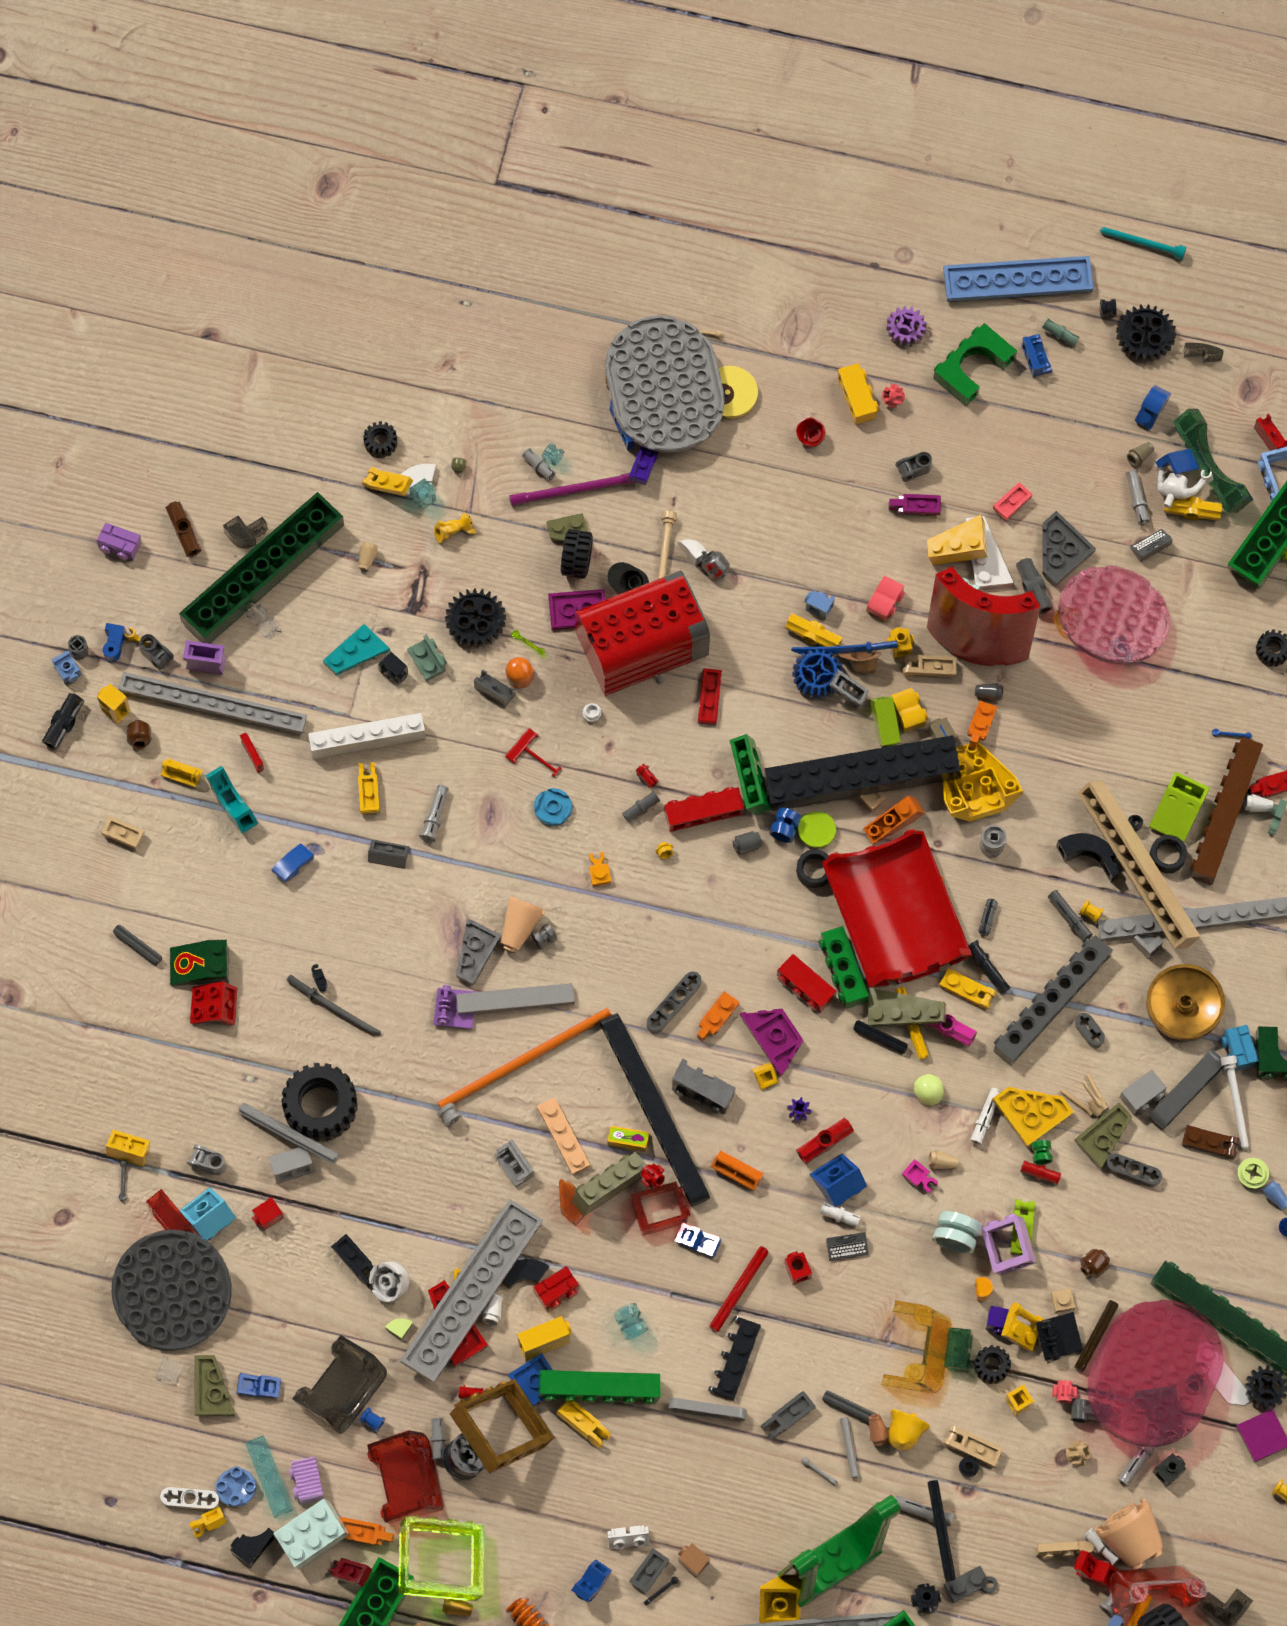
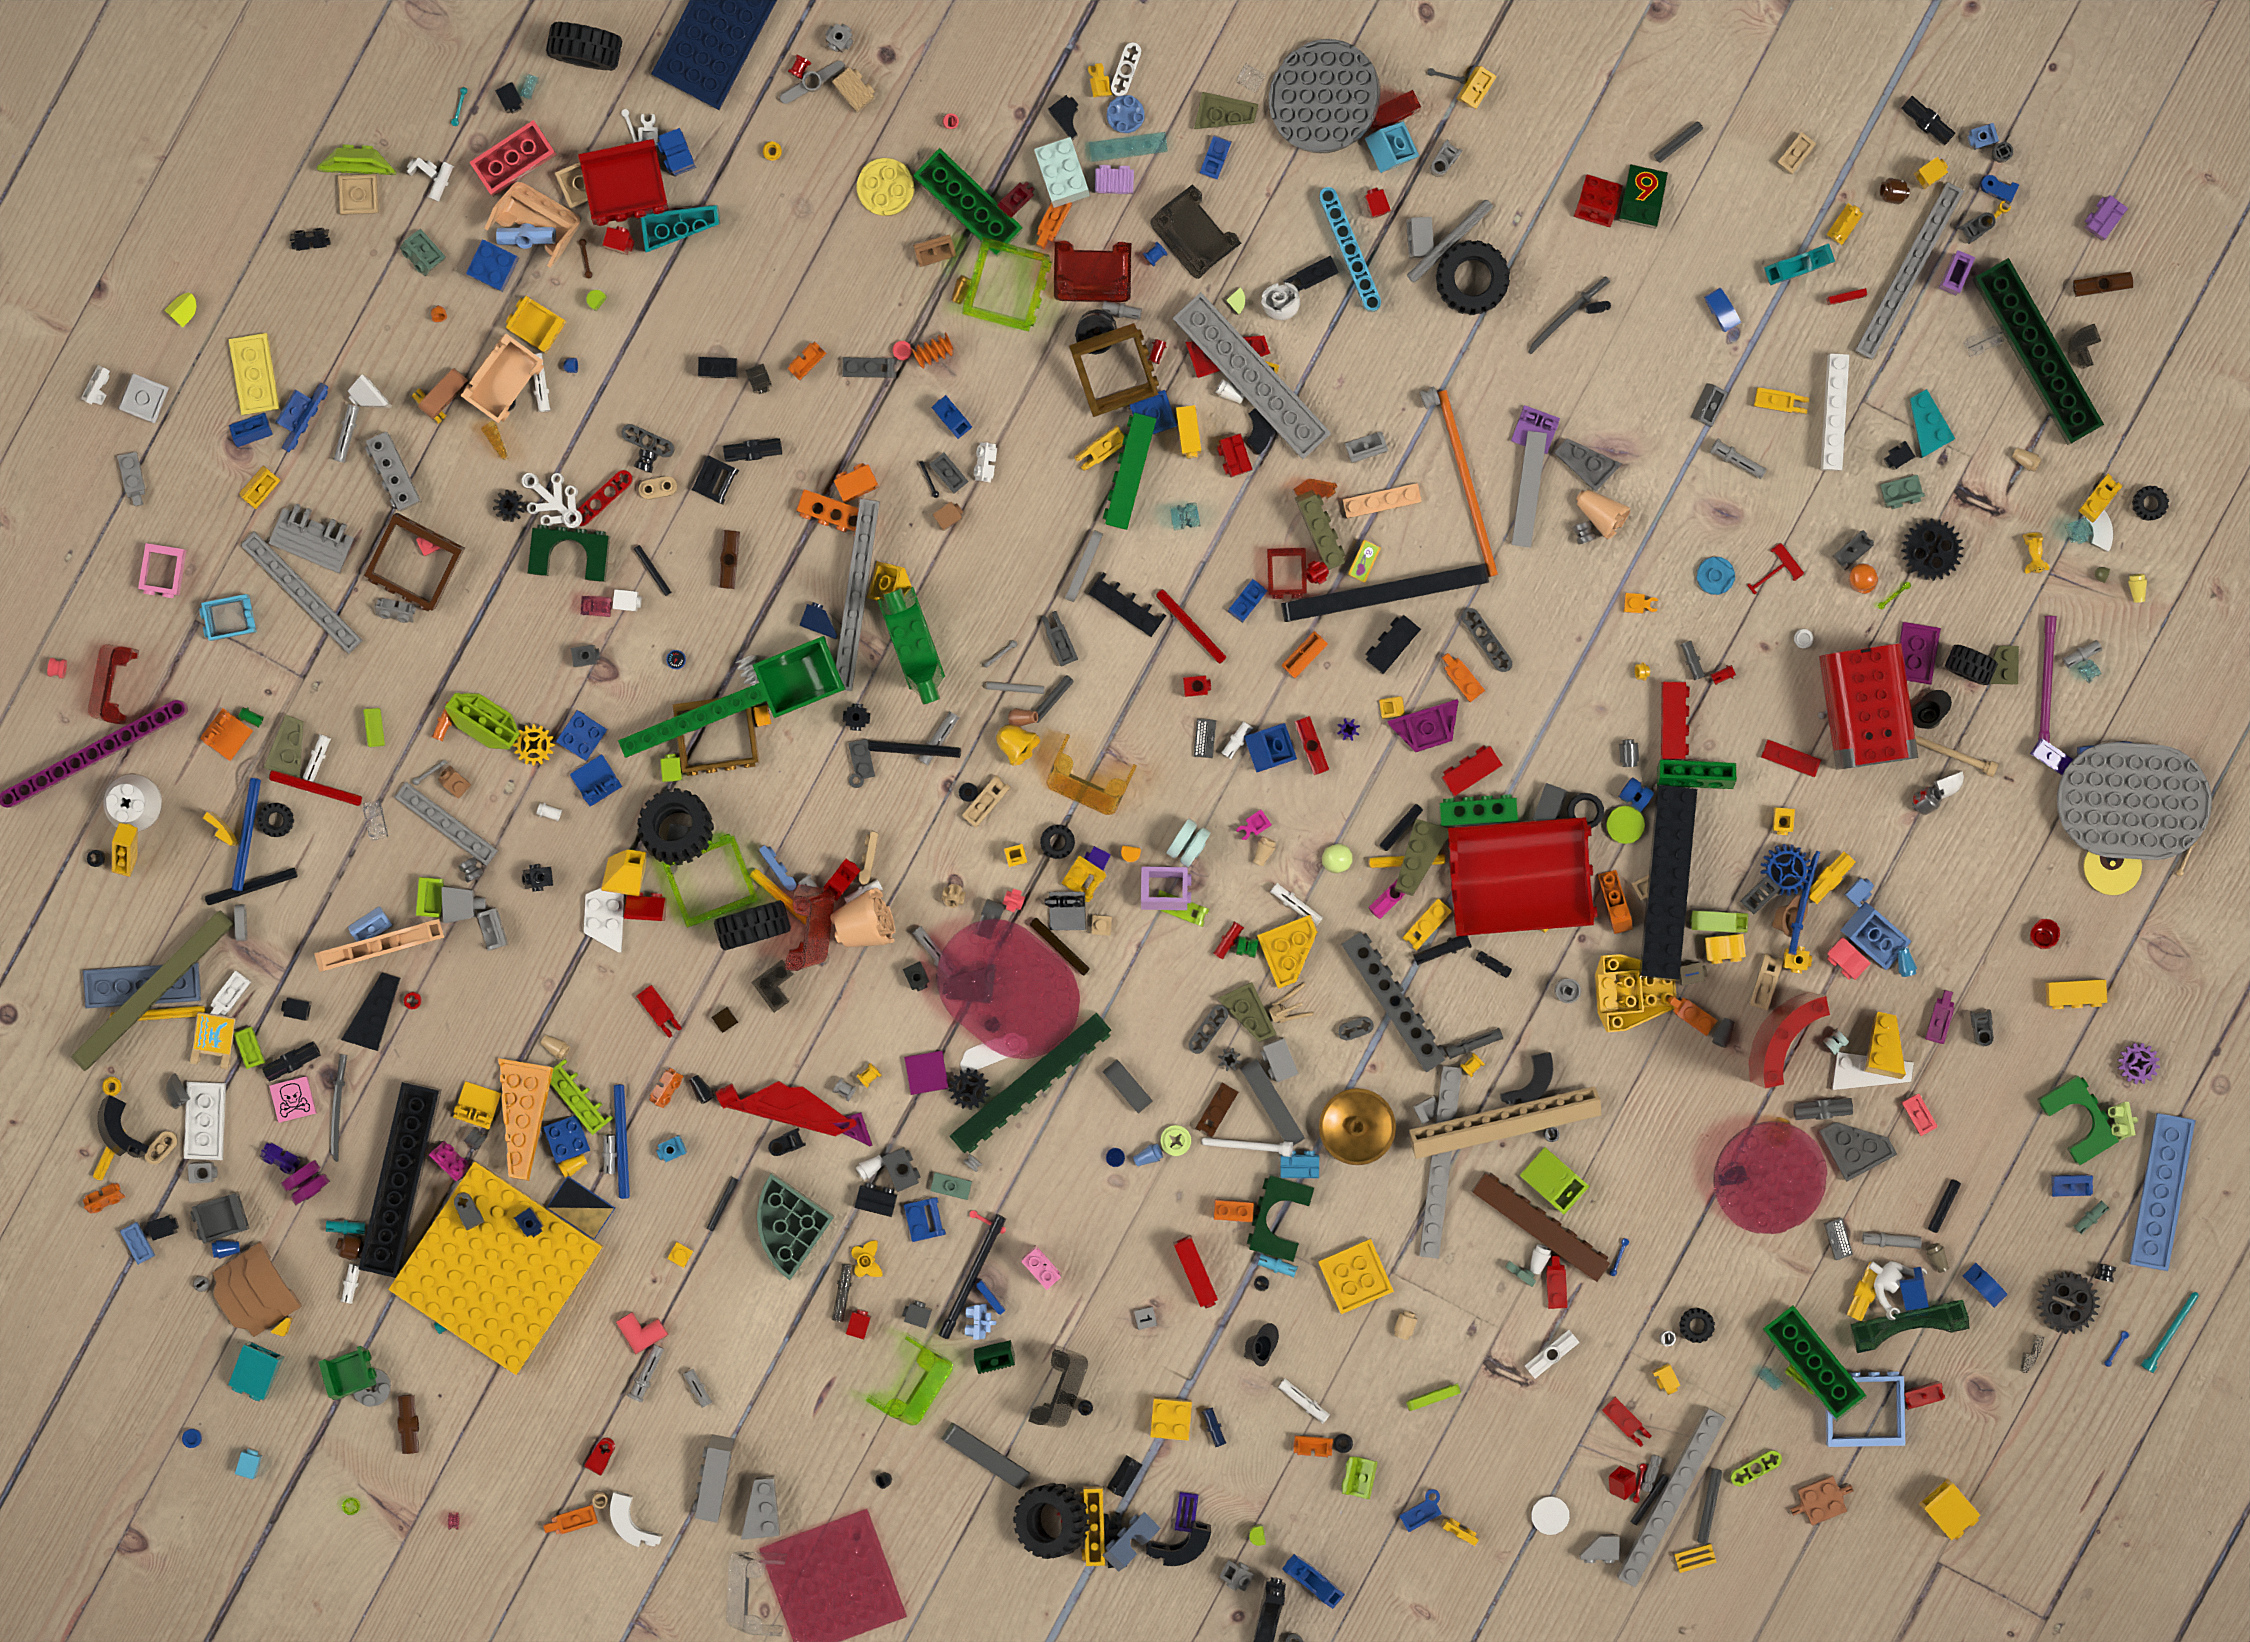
camera: 105 degrees right, 20 degrees up
coral gear [882,384,905,408] -> none
clear green hinge [944,1327,973,1373] -> none
reddish brown head [1080,1249,1110,1278] -> none
black tyre [1149,835,1187,874] -> none
none -> dark grey beam [1102,1059,1153,1114]
none -> dark grey gear [1218,1048,1241,1071]
none -> medium azure beam [1319,187,1381,312]
none -> dark grey hinge [1533,783,1568,821]
none -> yellow brick [1772,808,1795,836]
none -> medium blue slope [1840,901,1912,970]
none -> dark azure cone [1897,947,1917,977]
none -> black axle [1928,1179,1961,1233]
none -> blue hinge [2104,1331,2129,1367]
none -> yellowish green hips [2108,1102,2138,1140]
none -> light yellow cone [2128,574,2147,603]

